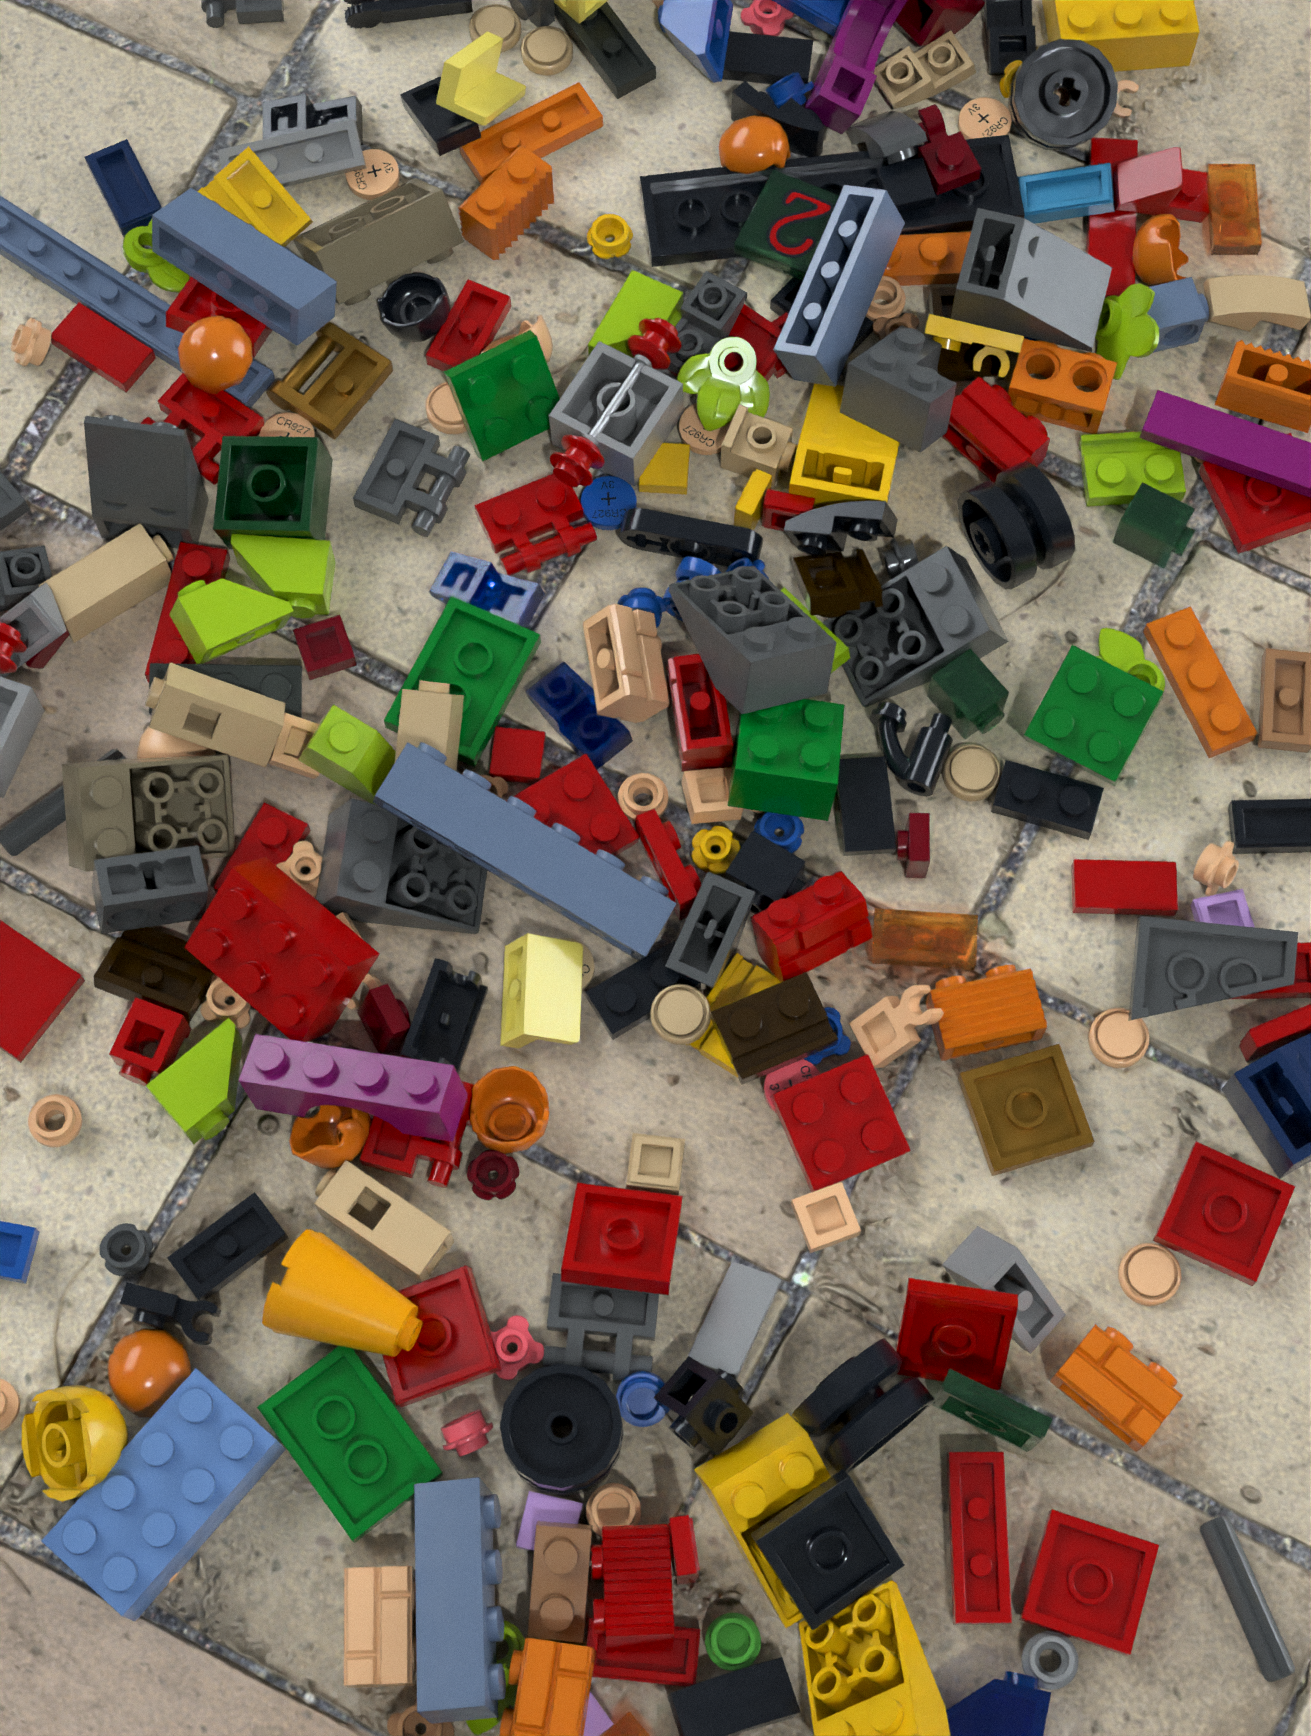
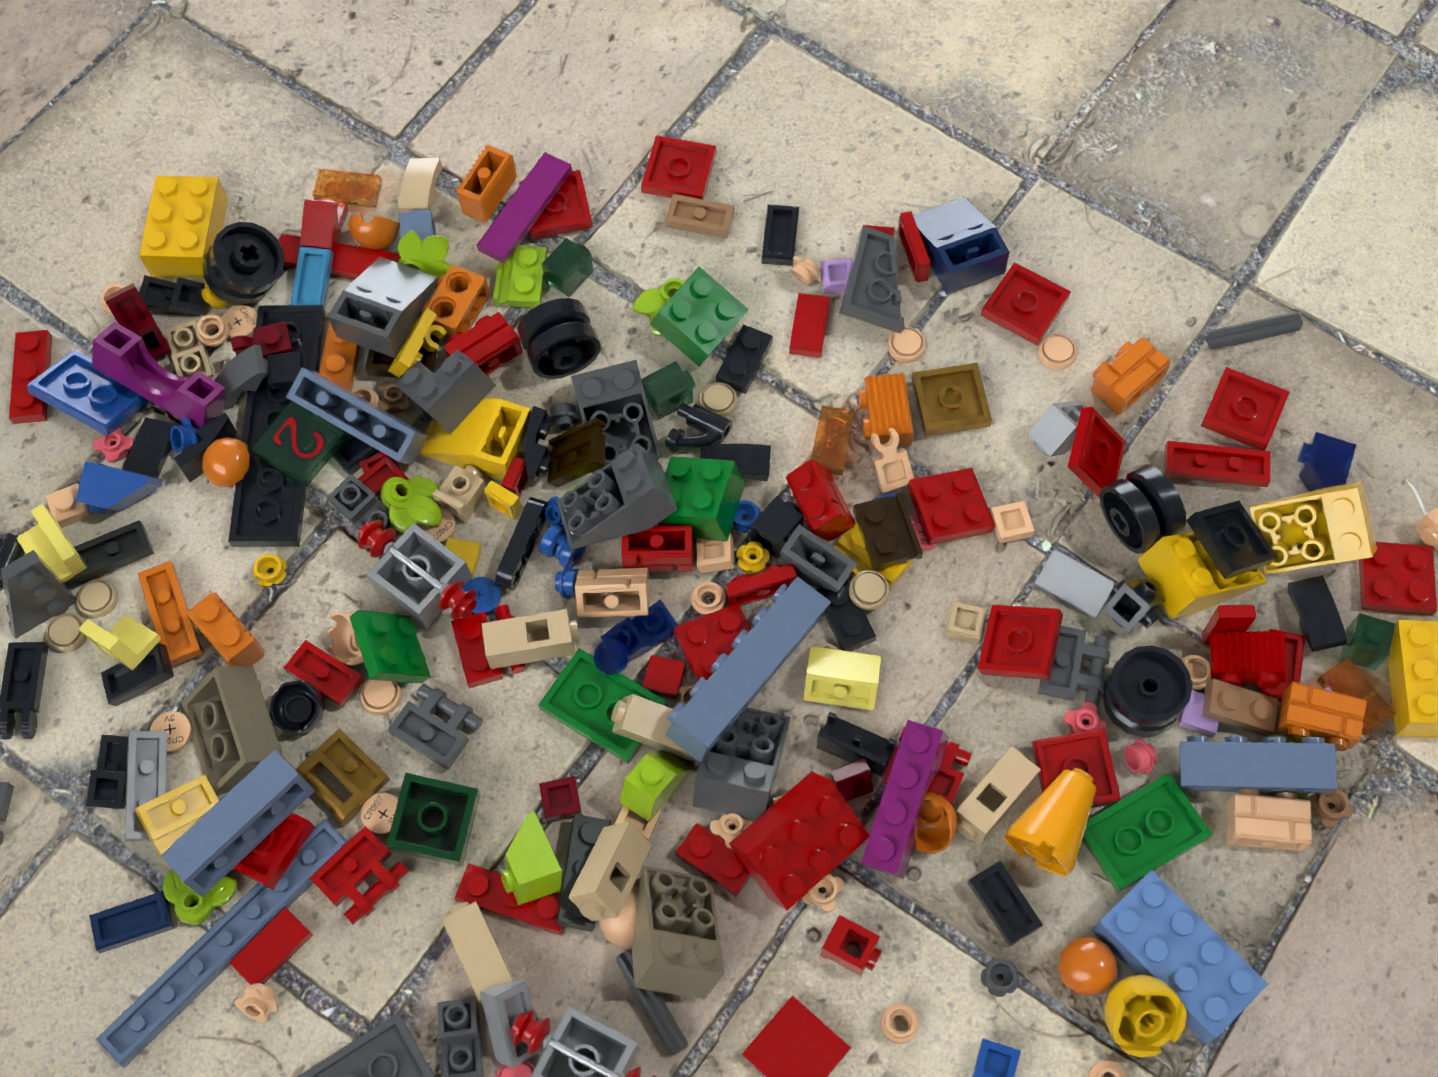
camera: 80 degrees left, 5 degrees down
dark grey slope [84,415,209,549] -> none
dark grey brick [92,845,208,934] -> none
dark brown plate [93,927,215,1024] -> none
black plate [120,1282,221,1345] -> none
lime slope [146,1018,243,1144] -> none
orange hair [178,316,253,394] -> none
lime slope [231,534,336,619] -> none
clear blue slope [429,551,545,628] -> none
dark red plate [467,1149,520,1201] -> none
orange hair [469,1066,549,1154] -> none
lime slope [588,270,683,358] -> none
blue plate [616,1371,667,1427] -> none
bright green plate [705,1613,761,1671] -> none
dark red plate [896,813,930,878] -> none
clear green tile [933,1369,1053,1452] -> none
light grey plate [1021,1631,1079,1690] -> none
orange plate [1143,606,1258,758] -> none
none -> light nougat plate [196,314,230,347]
none -> tan brick [482,609,580,669]
none -> clear blue plate [594,639,630,675]

